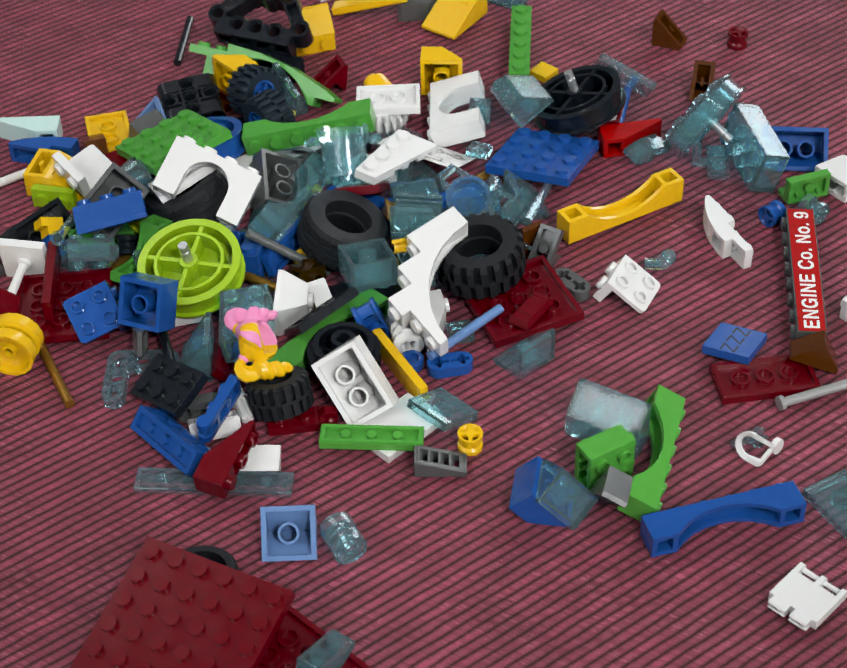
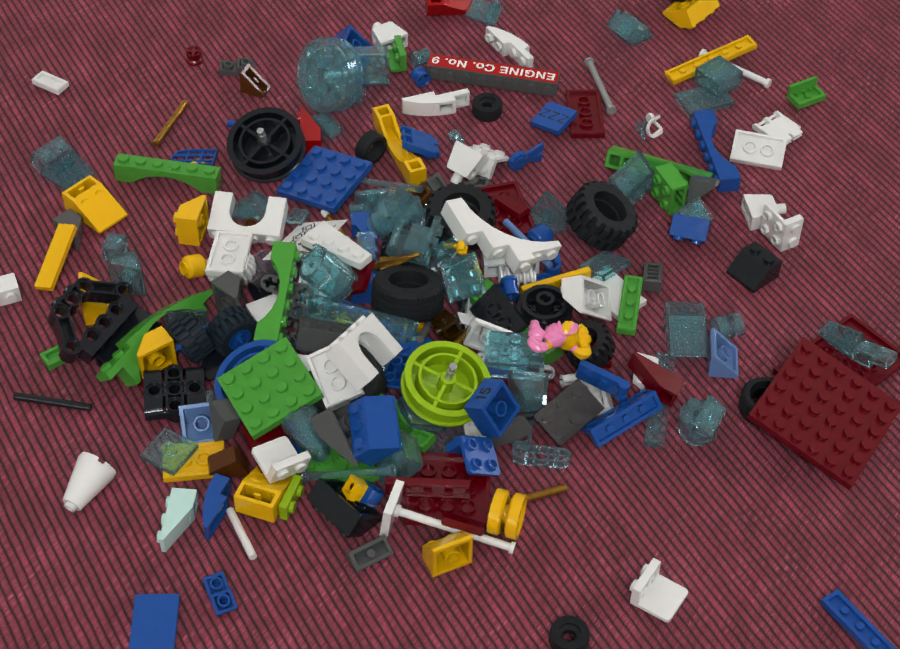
camera: 85 degrees left, 5 degrees up
dark red slope [313,54,348,91] -> none
yellow wheel [457,423,483,456] -> none
clear light blue slope [489,75,554,128] -> none
clear light blue tile [593,53,657,97] -> none
reddish brown slope [651,9,688,51] -> none
reddish brown slope [789,330,838,374] -> none
none -> white cone [62,452,116,512]
none -> clear light blue brick [101,232,129,263]
none -> clear light blue slope [107,250,146,296]
none -> clear light blue tile [140,427,199,476]
none -> pearl gold bar [152,100,189,147]
none -> blue window [171,149,218,166]
none -> dark grey slope [211,270,246,311]
none -> dark grey slope [219,57,254,76]
none -> black tyre [355,130,387,164]
none -> blue plate [400,125,440,159]
none -> white torso [447,140,489,184]
none -> black tyre [472,93,503,122]
none -> blue piece [508,142,545,171]
none -> blue head [527,224,553,242]
none -> black tyre [566,181,638,251]
none -> clear light blue slope [663,302,708,357]
none -> clear light blue brick [677,398,720,446]
none -> clear light blue slope [692,395,727,439]
none -> black slope [726,241,782,293]
none -> white tile [730,129,788,171]
none -> white torso [741,194,786,231]
none -> white bracket [760,204,804,252]

